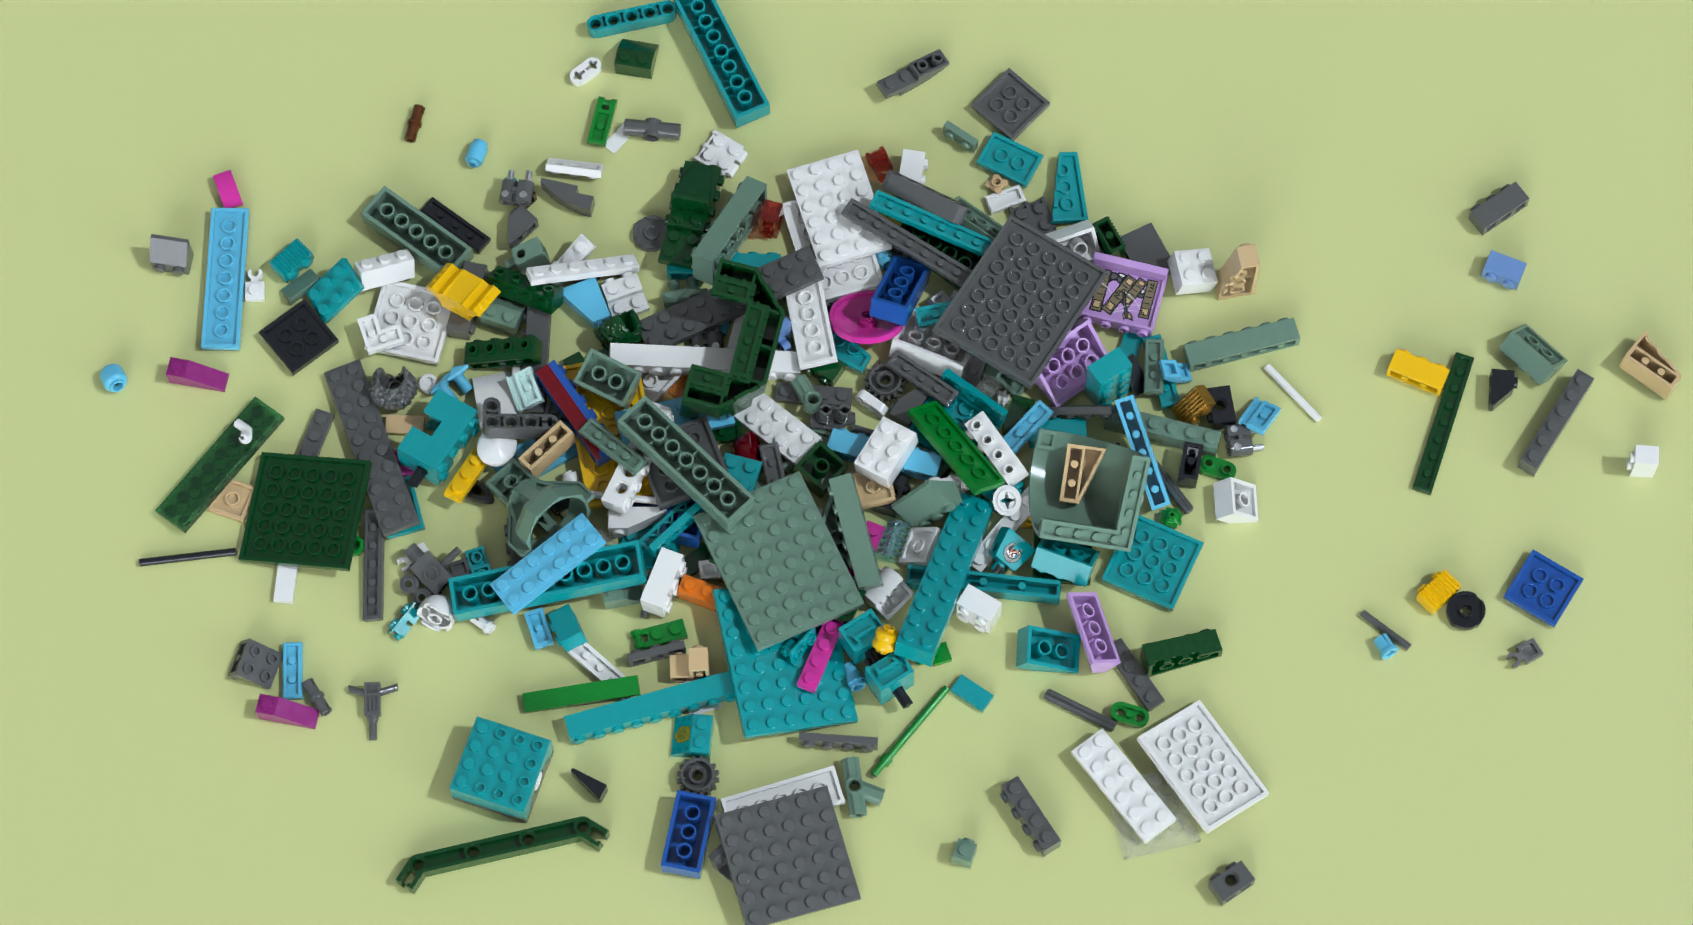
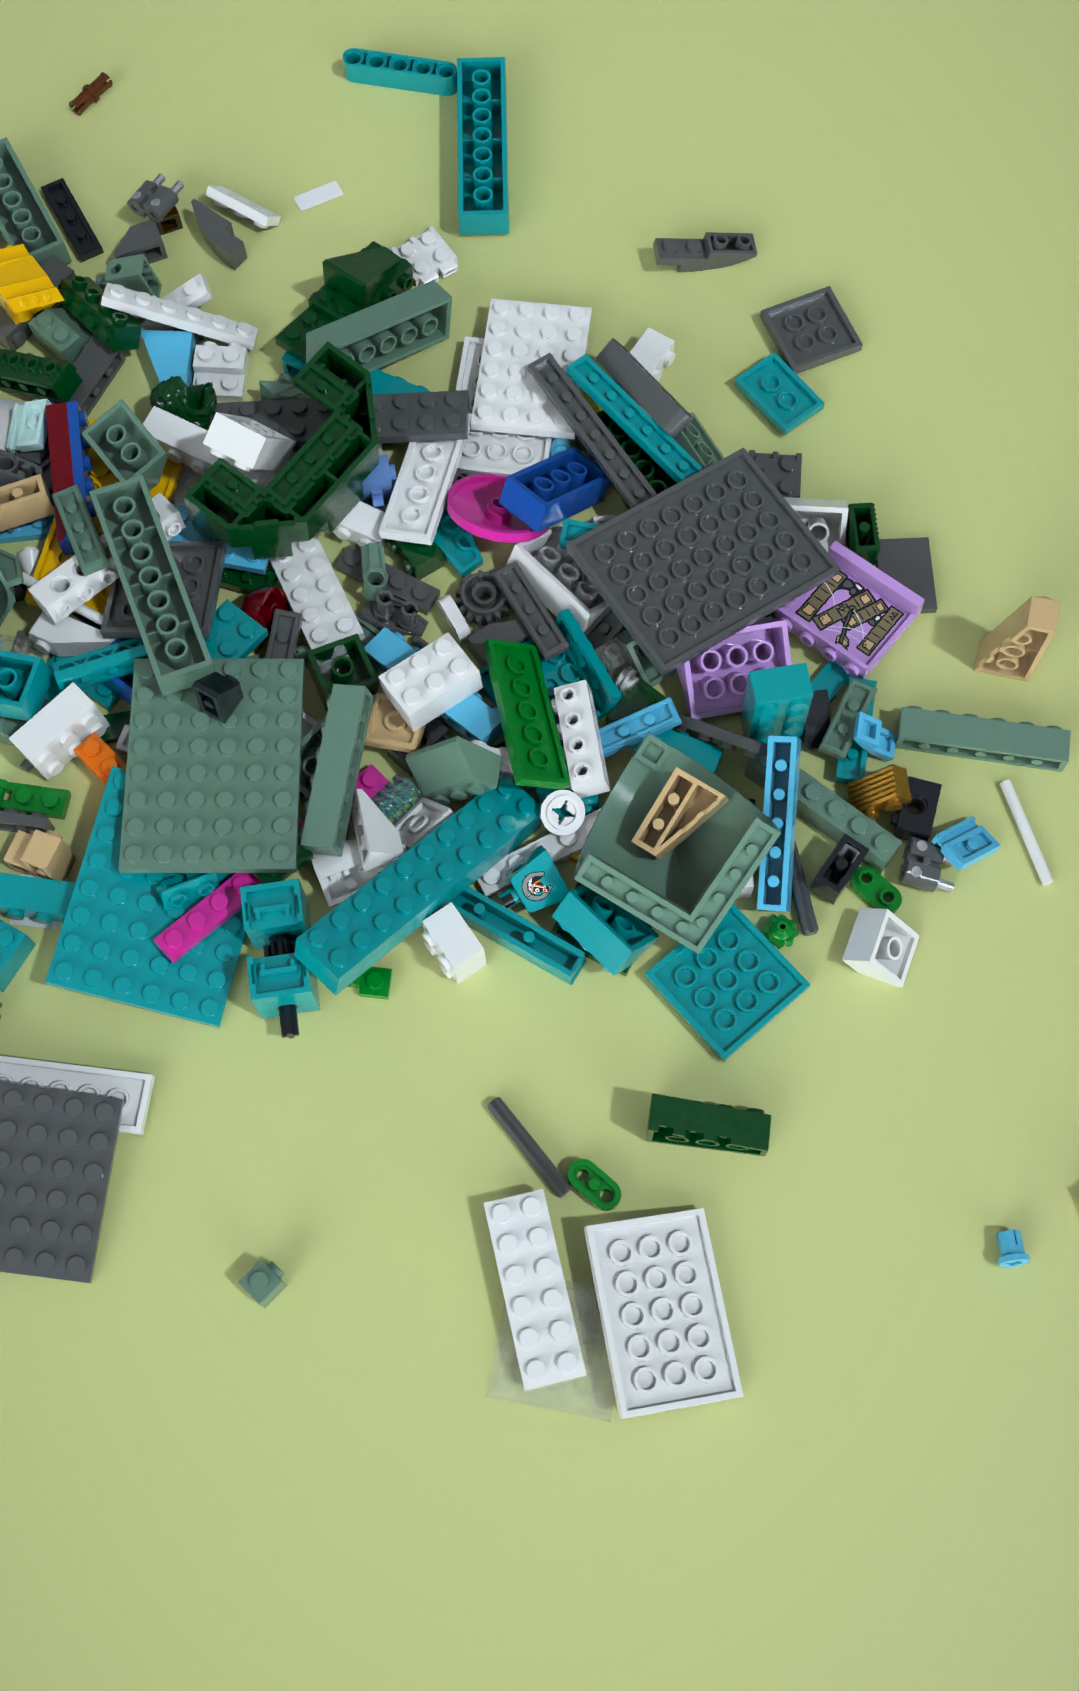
camera: 25 degrees right, 0 degrees up
medium azure brick [465,139,488,168] -> none
white beam [570,57,602,87] -> none
green plate [587,96,618,147] -> none
dark green slope [614,39,659,79] -> none
dark grey piece [623,118,681,142] -> none
dark grey tile [633,215,667,252] -> none
clear red brick [758,199,784,239] -> none
dark grey plate [799,732,878,752] -> none
sand green piece [842,756,885,818] -> none
medium azure cone [844,662,866,692] -> none
clear red piece [865,146,894,183] -> none
green bar [870,685,950,778] -> none
yellow piece [872,624,899,655] -> none
sand green plate [943,120,978,153] -> none
teal tile [950,674,994,713] -> none
white tile [985,184,1026,215] -> none
tan plate [986,174,1008,194] -> none
dark grey brick [1000,776,1061,857] -> none
teal slope [1016,625,1080,674] -> none
teal wing [1051,152,1088,224] -> none
lavender slope [1066,592,1121,673] -> none
dark grey plate [1114,638,1165,713] -> none
white brick [1167,248,1218,295] -> none
dark grey brick [1208,861,1255,906] -> none
dark grey bar [1360,610,1412,650] -> none
none -> black slope [192,672,244,724]
none -> white brick [203,412,296,473]
none -> white slope [351,789,406,872]

